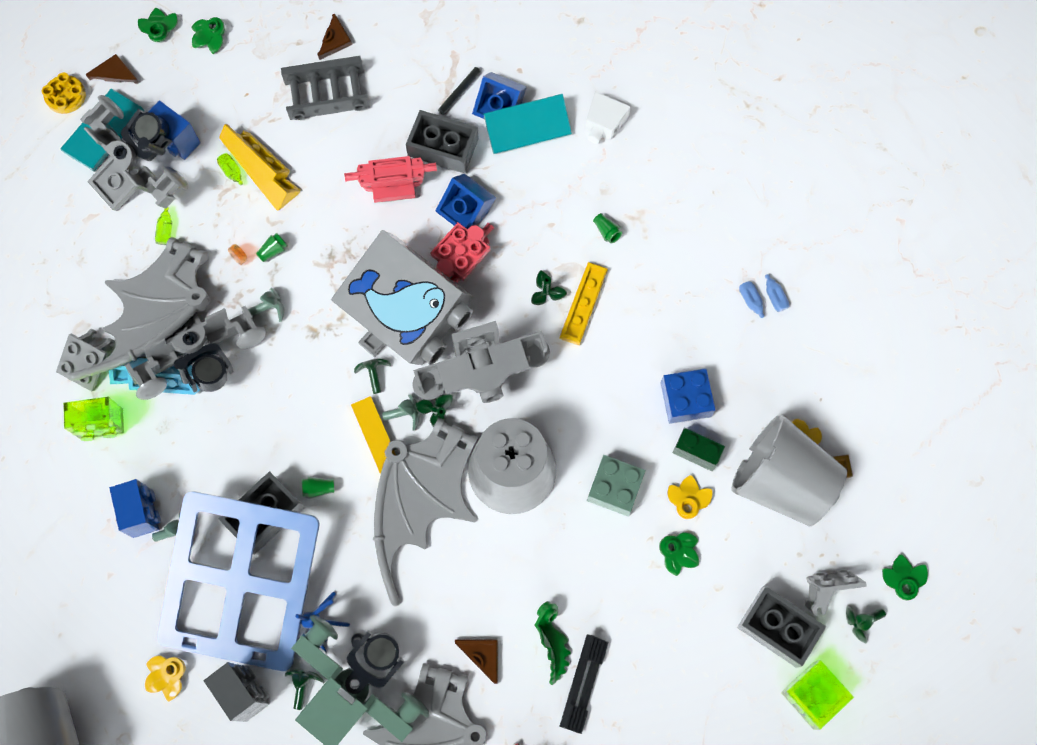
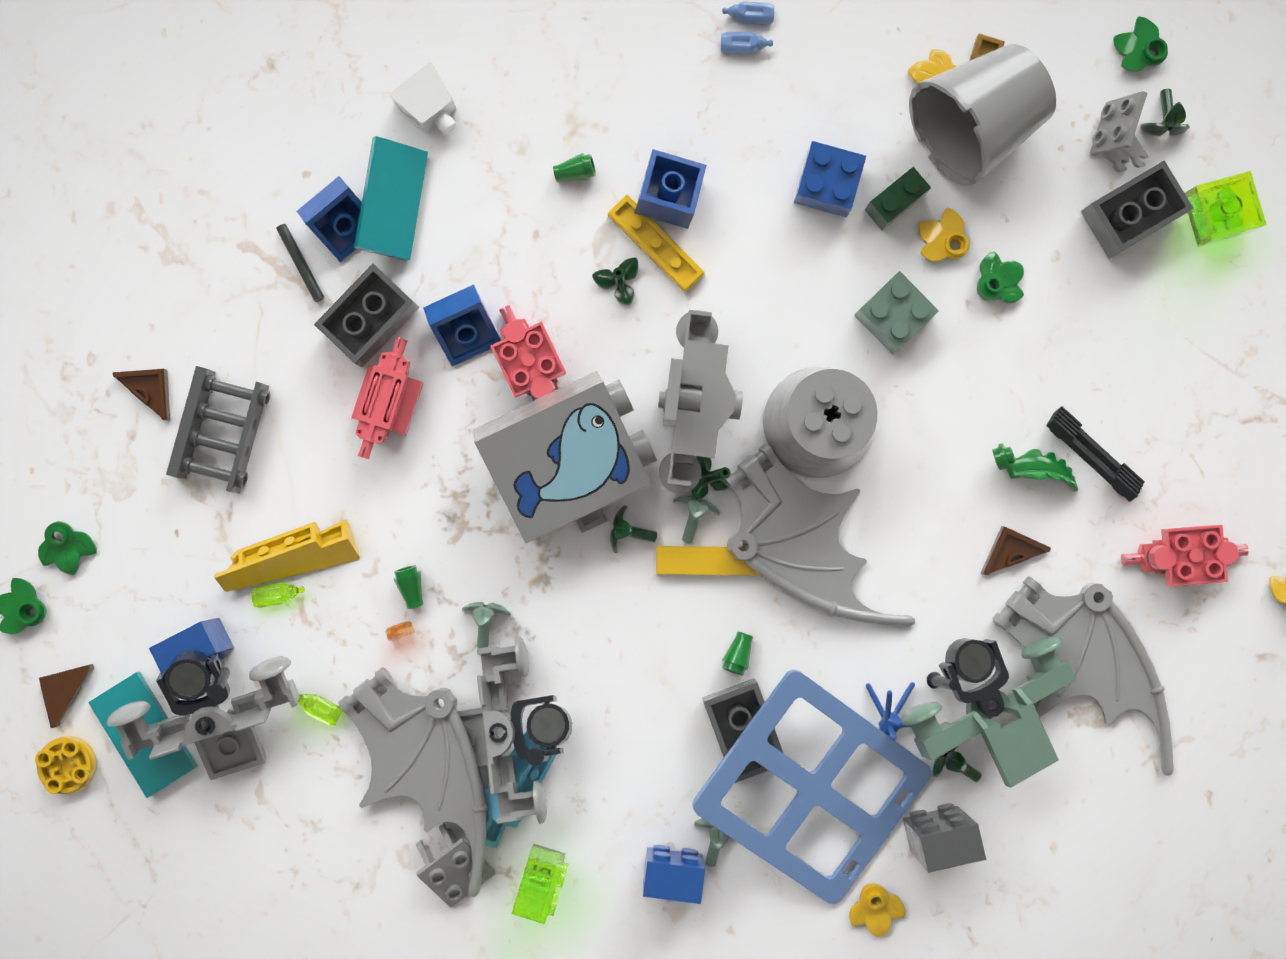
camera: 60 degrees left, 15 degrees up
none -> blue brick [634,149,707,229]

